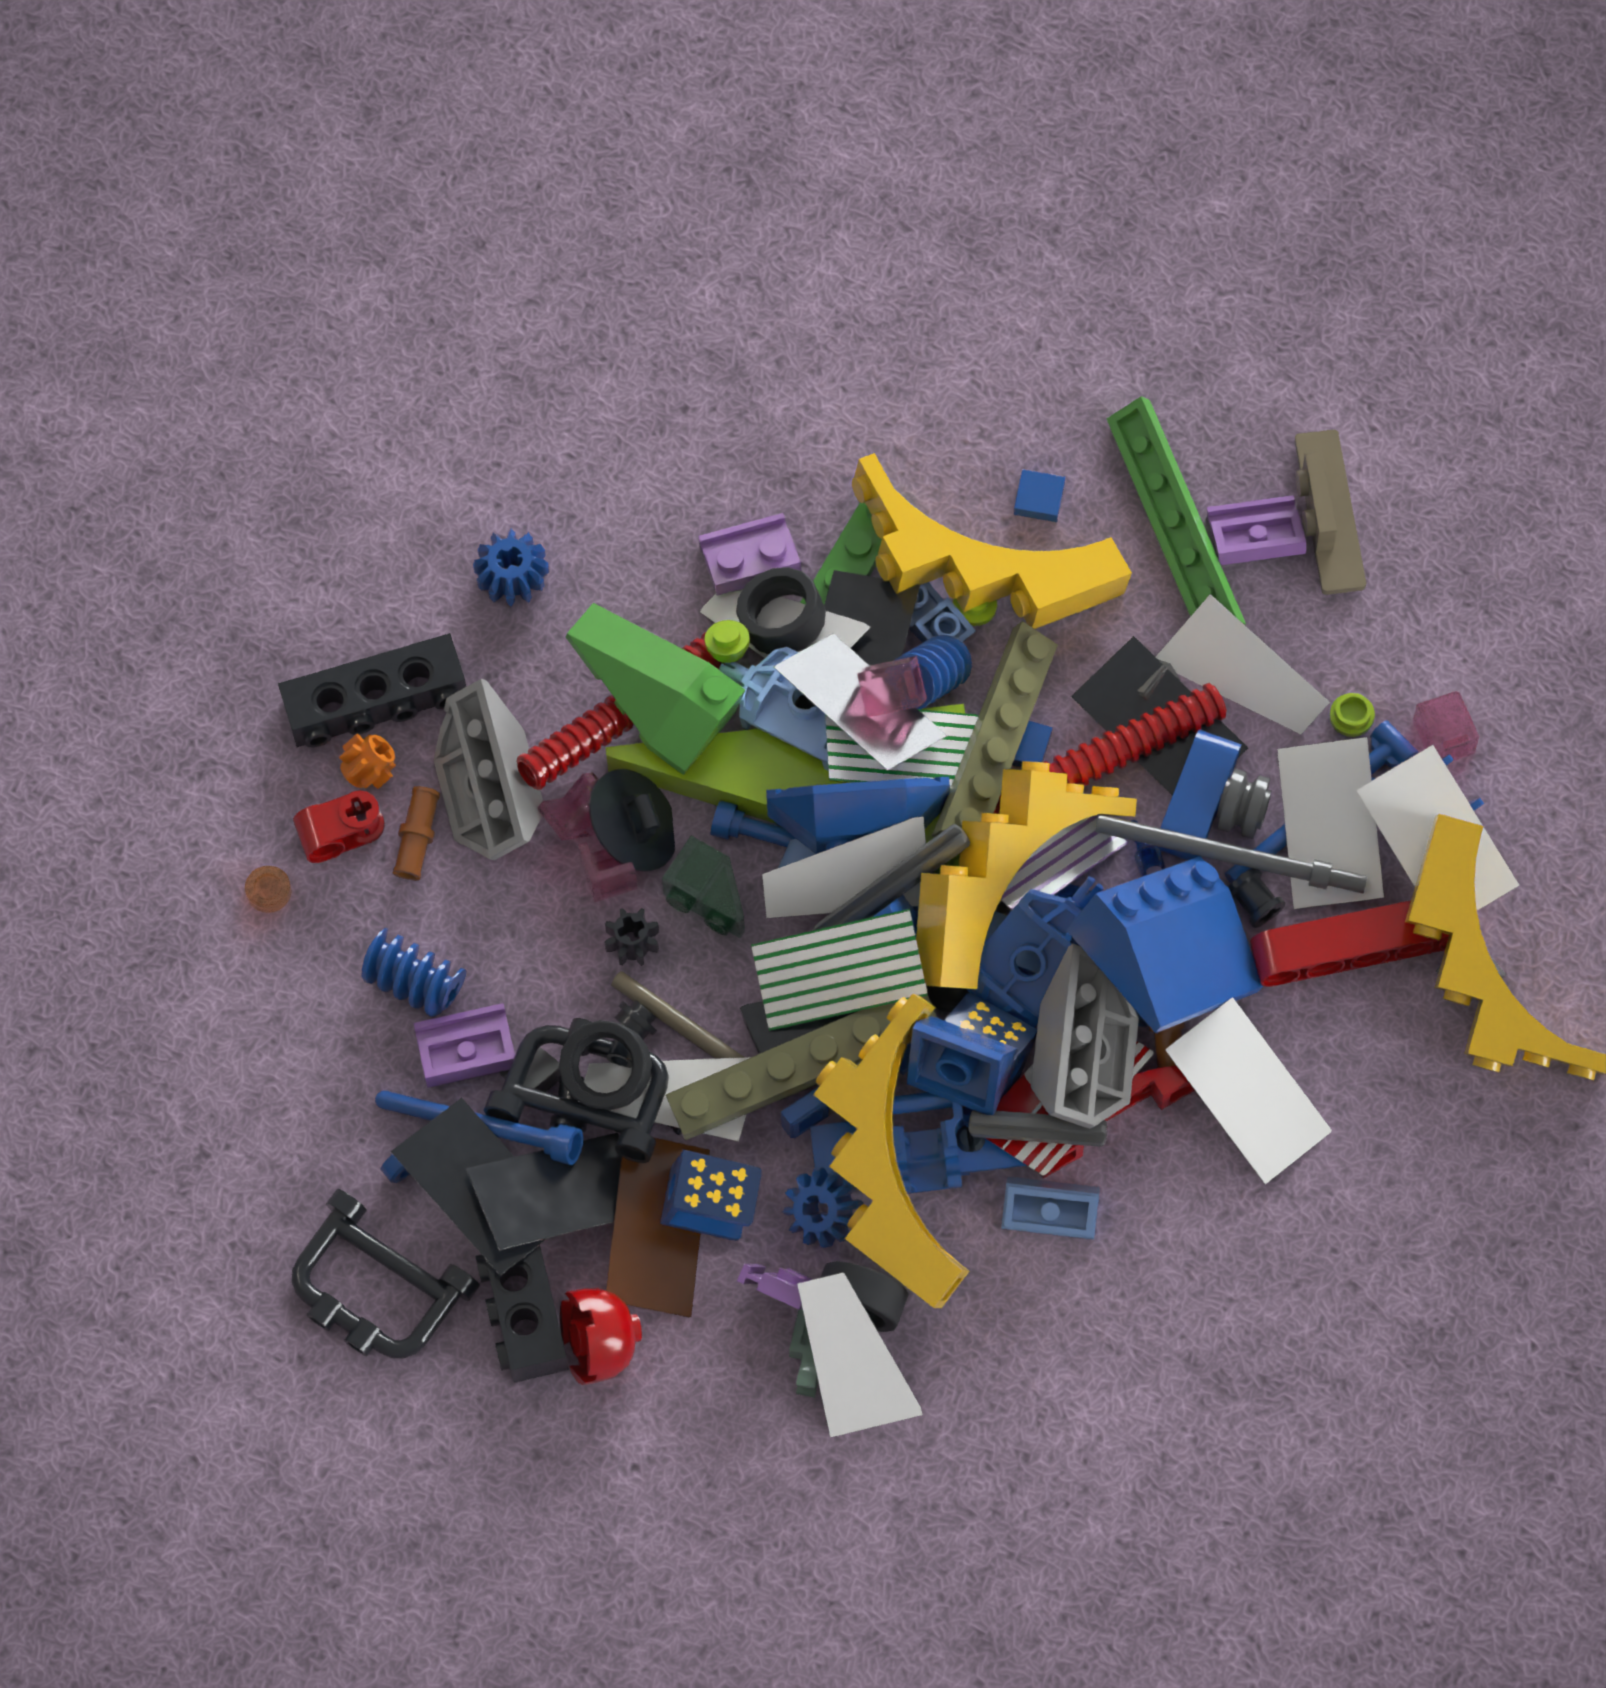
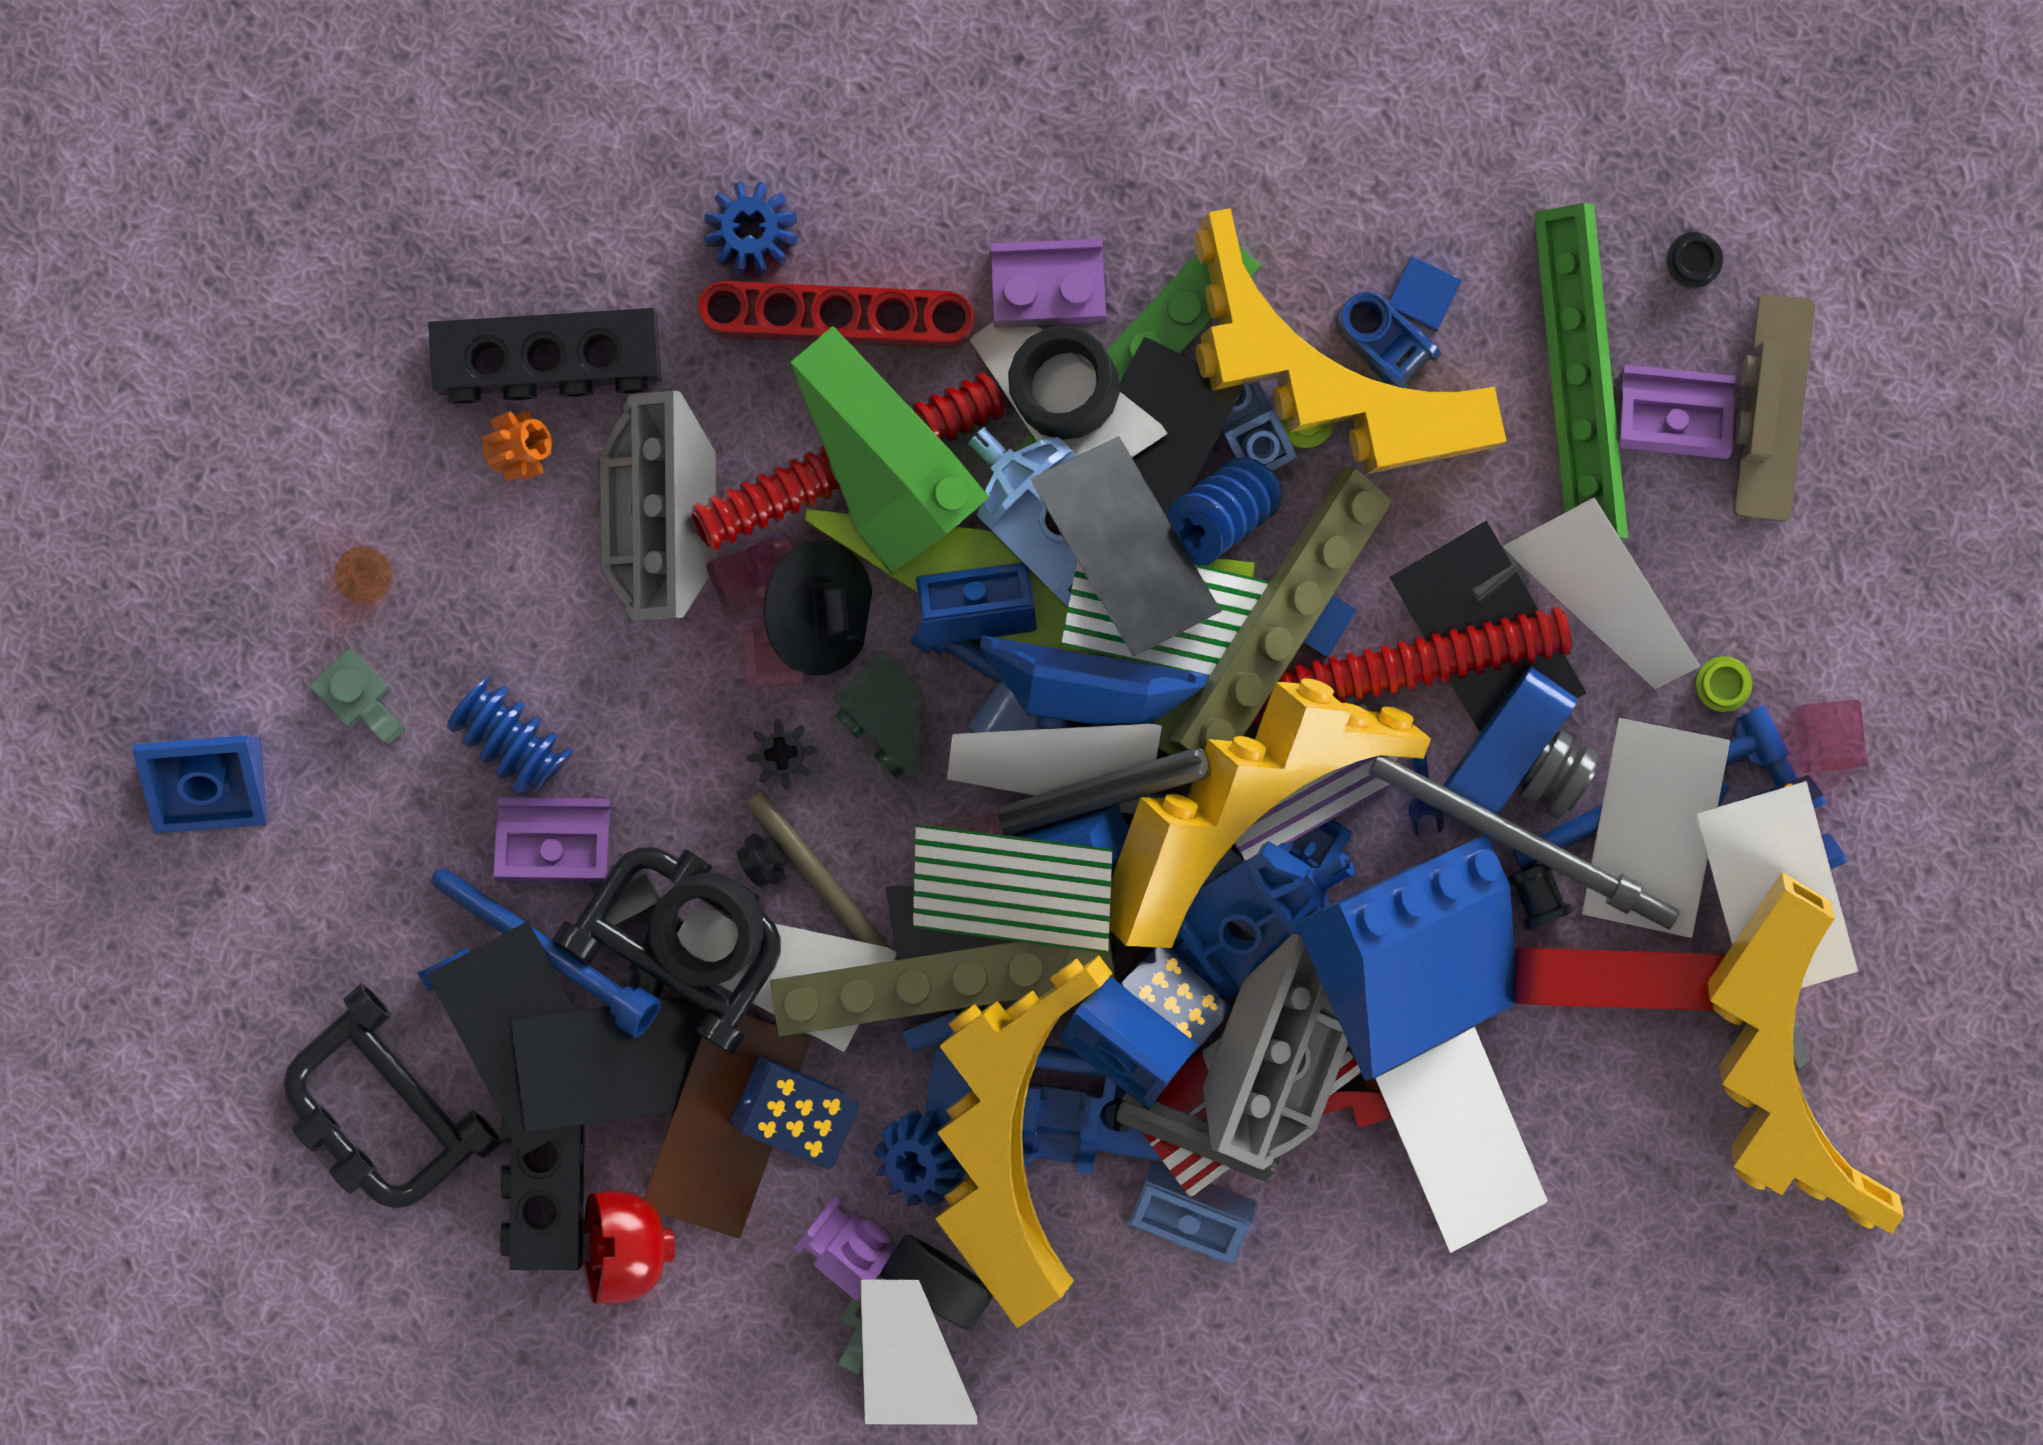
camera: 10 degrees right, 20 degrees up
red piece [293,790,385,863] -> none
dark orange pin [392,786,440,881] -> none
lime plate [705,620,750,663] -> none
clear pink panel [857,656,927,717] -> none
none -> blue slope [133,735,267,833]
none -> sand green plate [309,647,406,744]
none -> red beam [698,281,974,348]
none -> blue slope [916,562,1037,645]
none -> blue piece [1336,291,1441,389]
none -> black plate [1666,232,1723,288]

